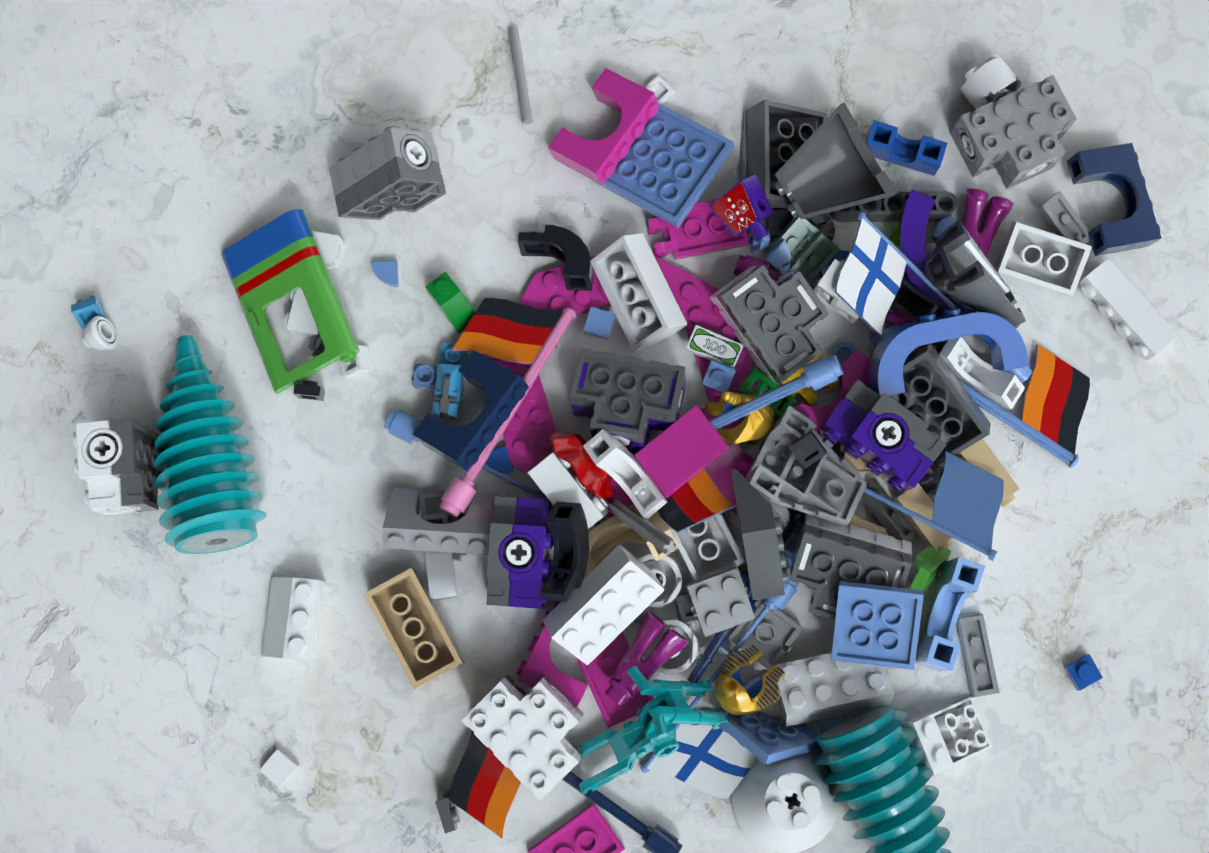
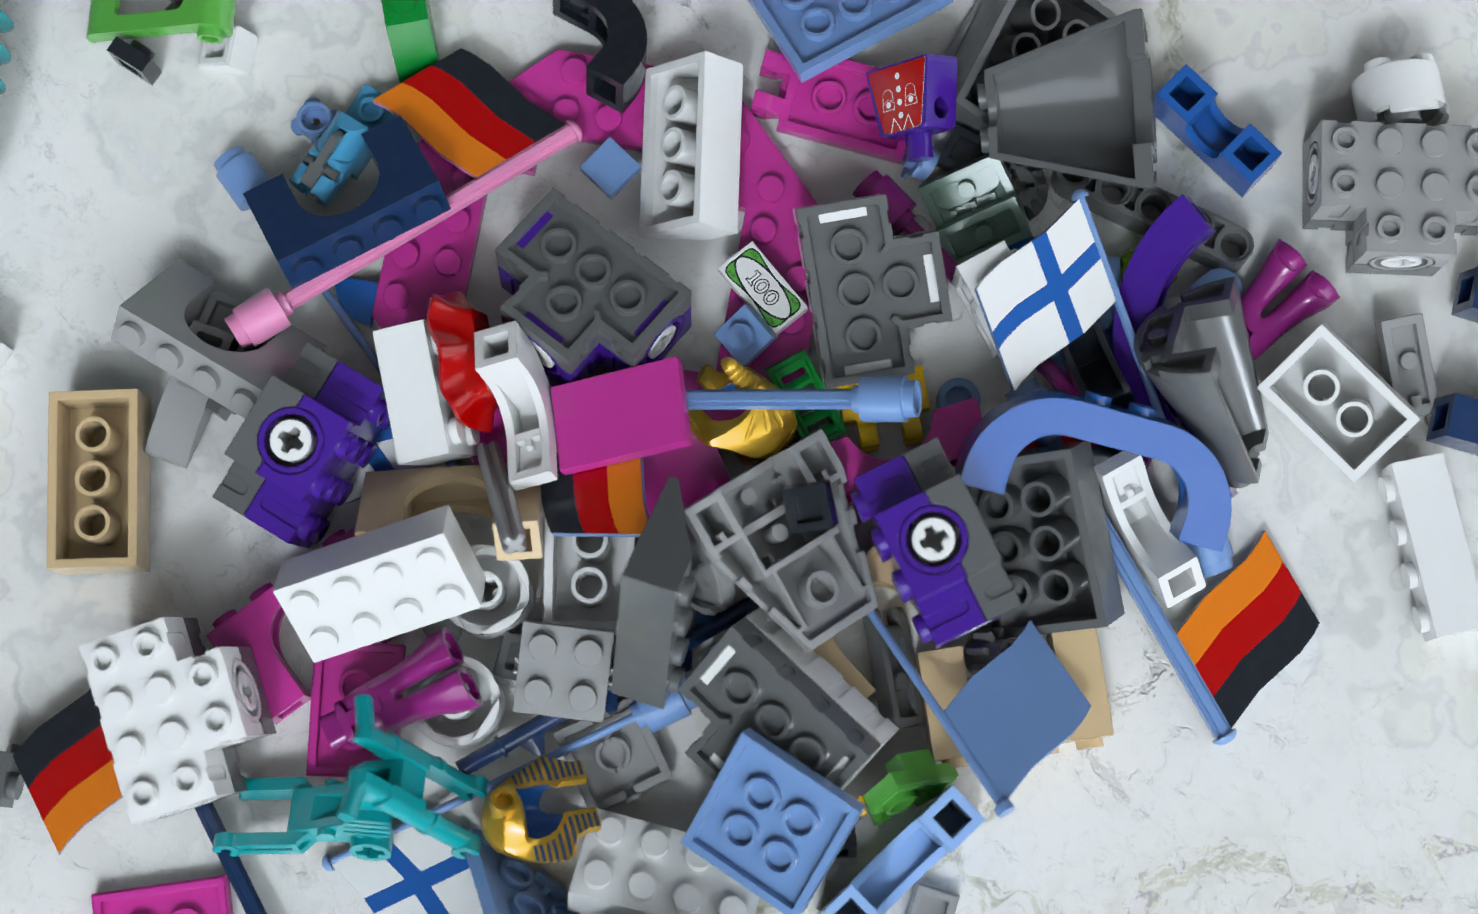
camera: 30 degrees right, 0 degrees up
black arch [539,501,589,602] -> none
medium blue tile [765,238,791,274] -> none

